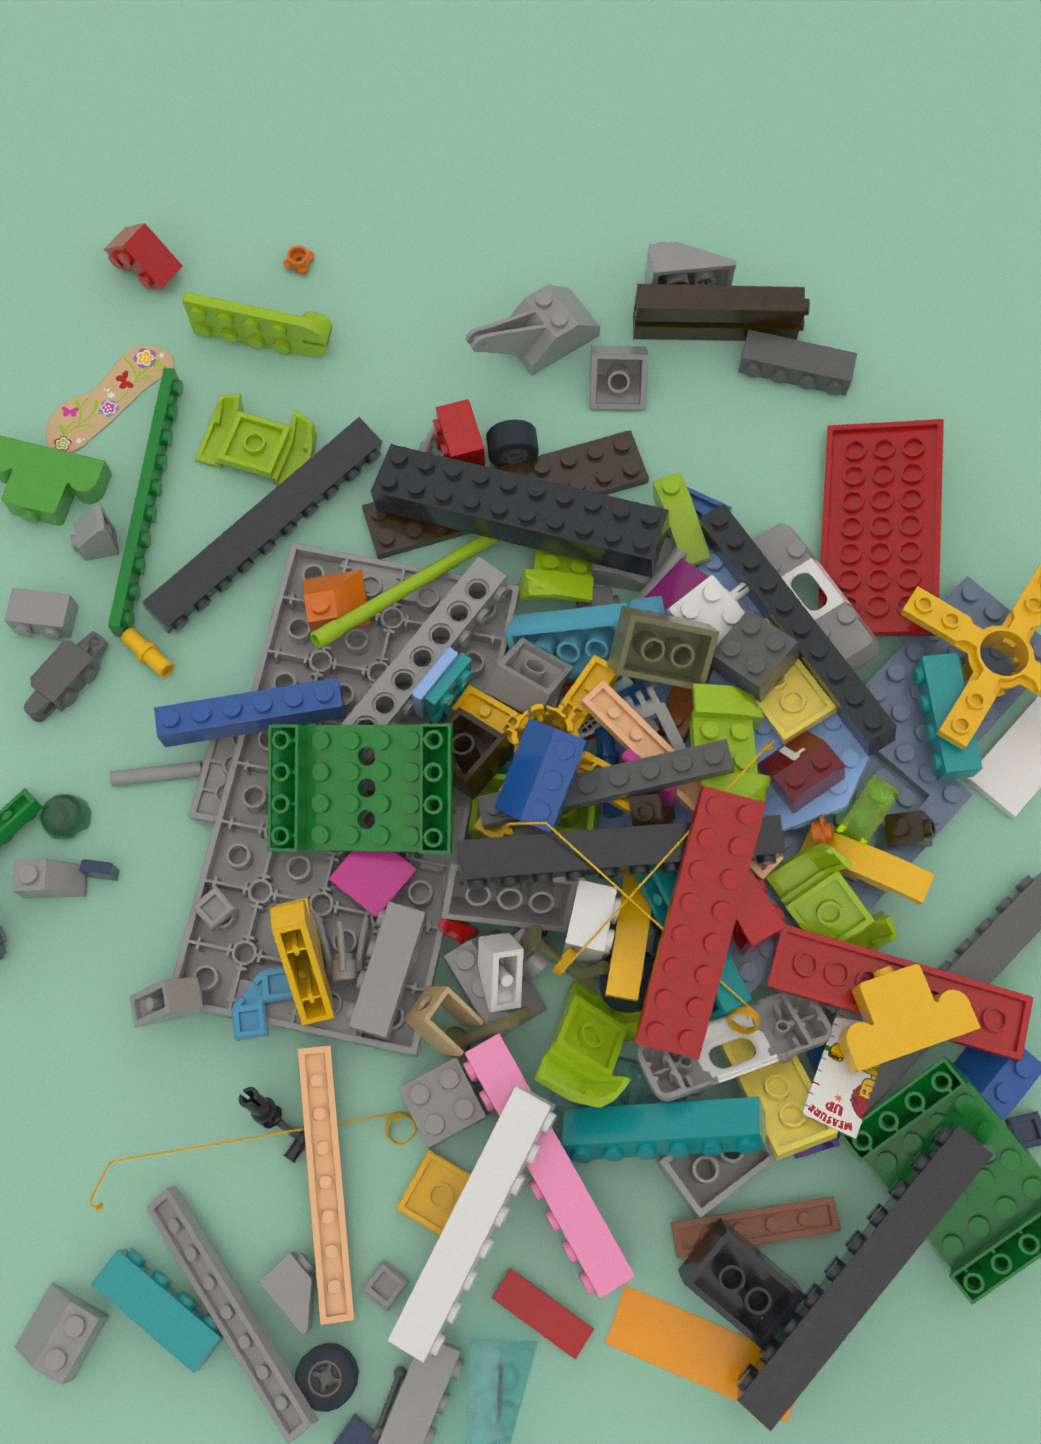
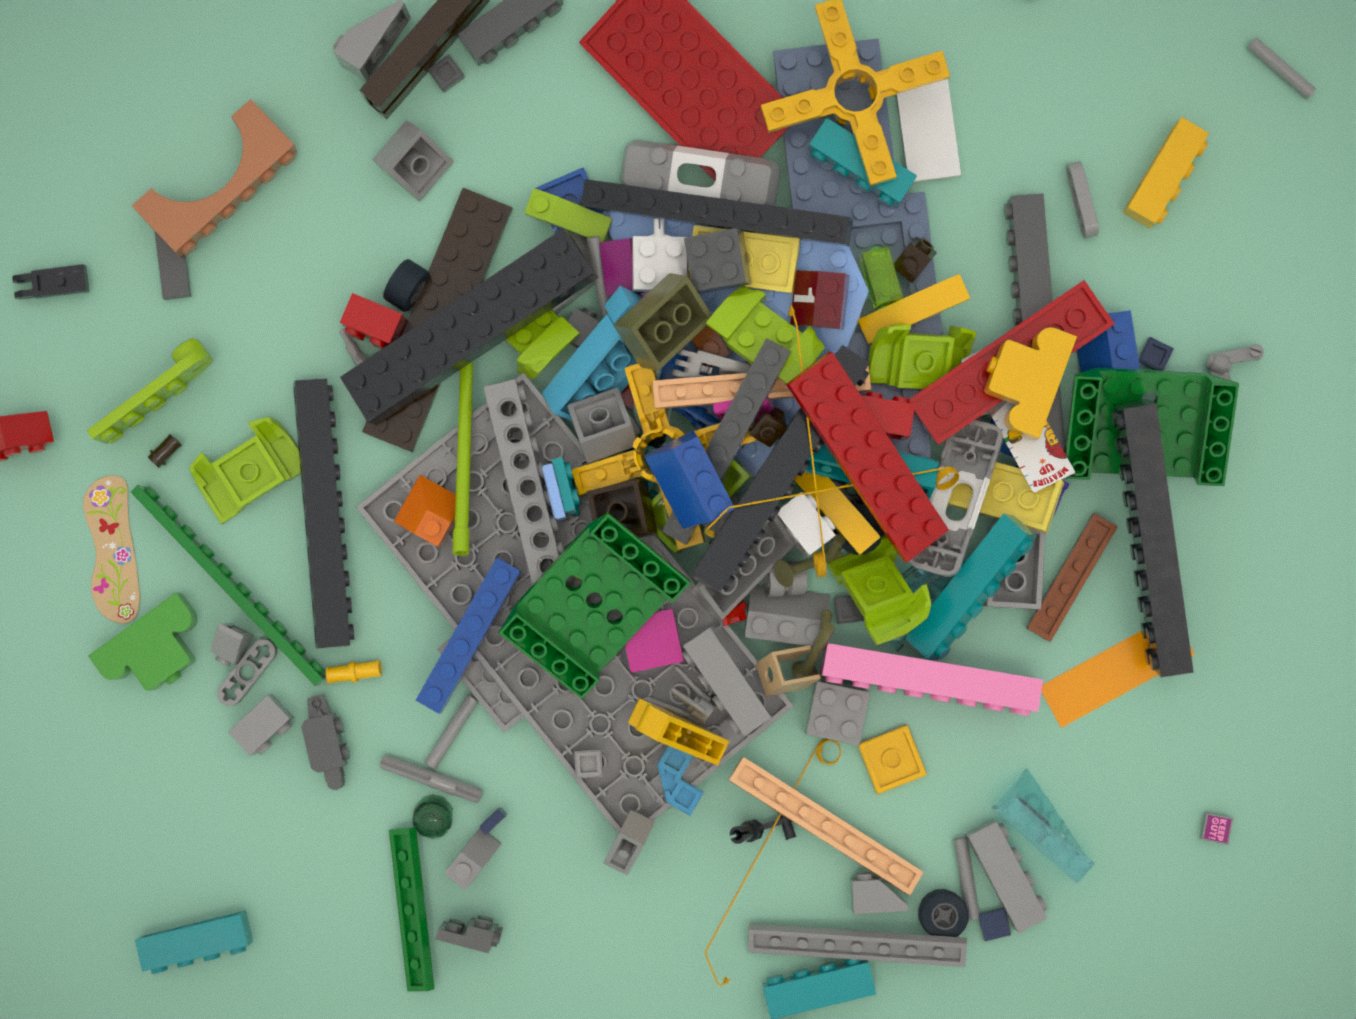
camera: 50 degrees left, 15 degrees up
orange plate [283,245,315,274] -> none
light grey tile [362,1261,409,1311] -> none
dark grey hinge [372,1366,407,1441] -> none
white brick [388,1086,557,1363] -> none
light grey slope [465,285,600,376] -> none
white slope [478,933,524,1012] -> none
red tile [492,1268,594,1359] -> none
black brick [678,1218,806,1350] -> none
orange plate [811,814,834,845] -> none
none -> black hinge [12,264,89,299]
none -> nougat arch [132,99,298,257]
none -> dark brown pin [148,434,182,468]
none -> dark grey tile [154,231,191,300]
none -> light grey beam [217,639,277,706]
none -> light grey axle [380,755,482,803]
none -> dark grey tile [428,54,465,93]
none -> dark grey tile [834,595,864,624]
none -> light grey piece [954,837,979,920]

